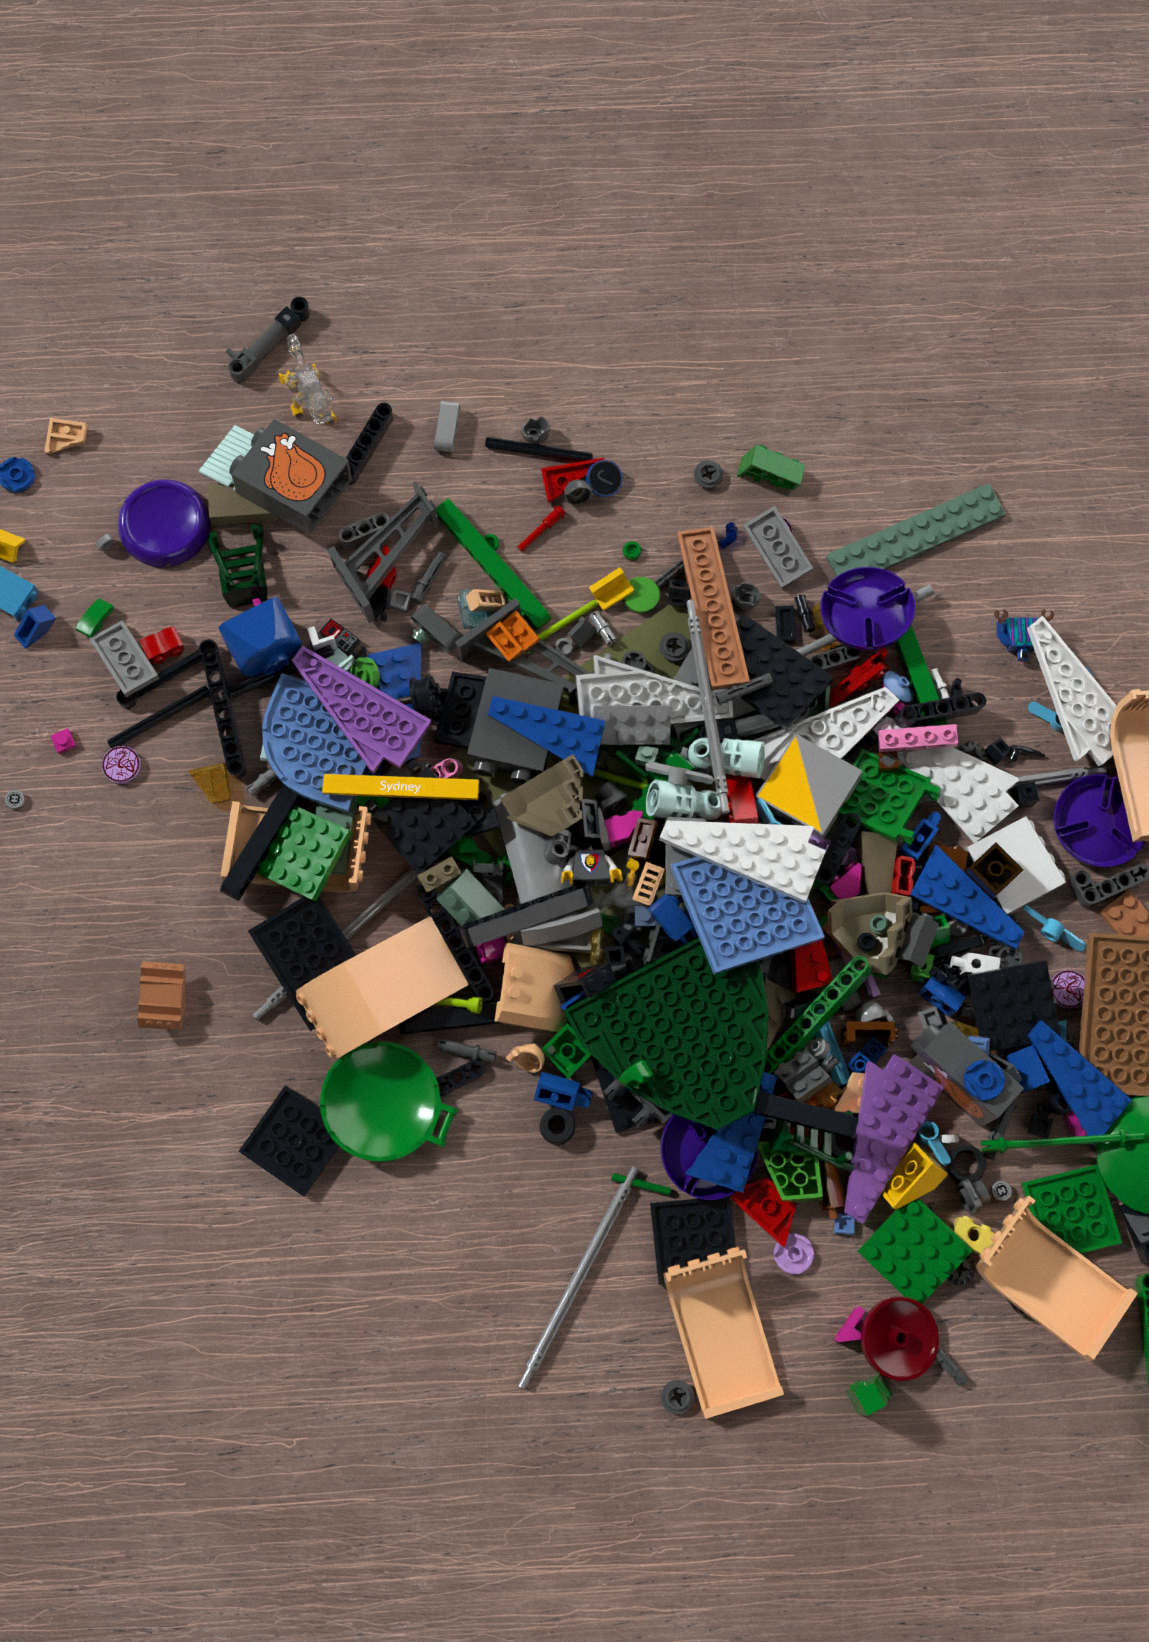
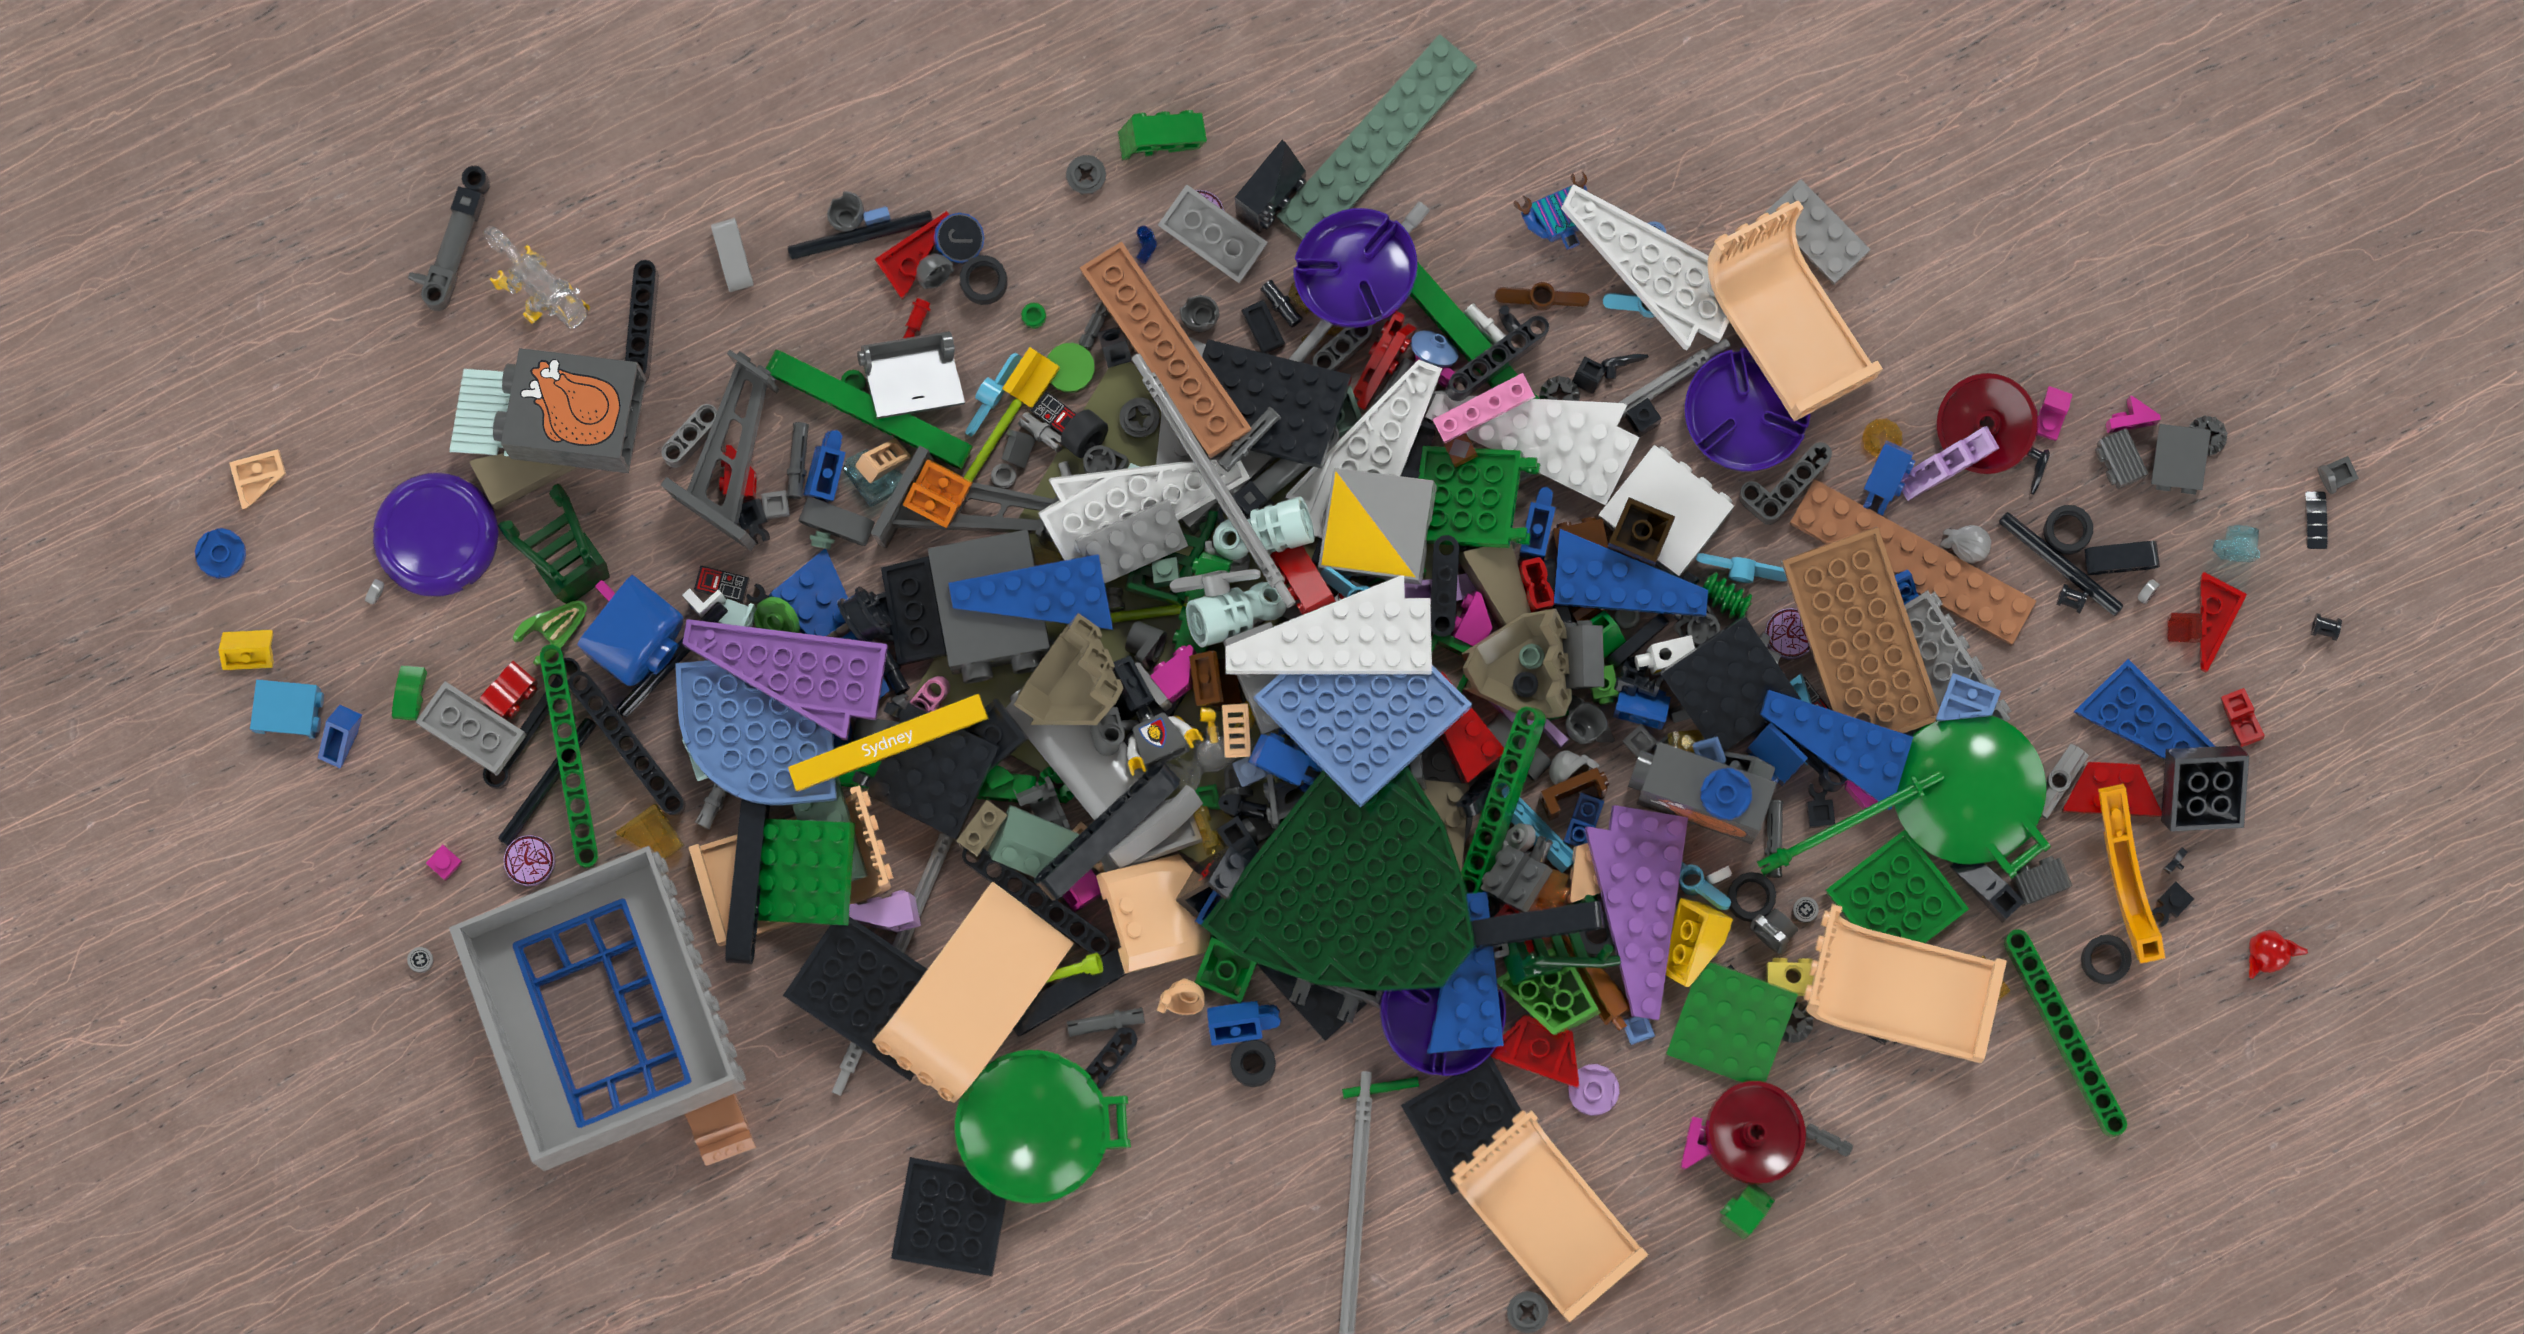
camera: 15 degrees left, 5 degrees up
green hair [618,1060,653,1089] -> none
none -> light grey panel [449,846,746,1171]
none -> bright green animal [513,601,587,666]
none -> green beam [540,644,599,868]
none -> blue hinge [803,430,846,502]
none -> lavender slope [849,890,921,932]
none -> door [857,331,965,419]
none -> medium blue tile [863,206,891,226]
none -> black pin [883,649,910,695]
none -> black tyre [960,255,1008,305]
none -> medium azure piece [966,353,1022,437]
none -> black tile [1030,391,1076,435]
none -> black tyre [1061,409,1108,459]
none -> black slope [1235,140,1307,234]
none -> reddish brown piece [1495,282,1590,311]
none -> dark grey piece [1565,694,1615,744]
none -> green piece [1702,572,1752,619]

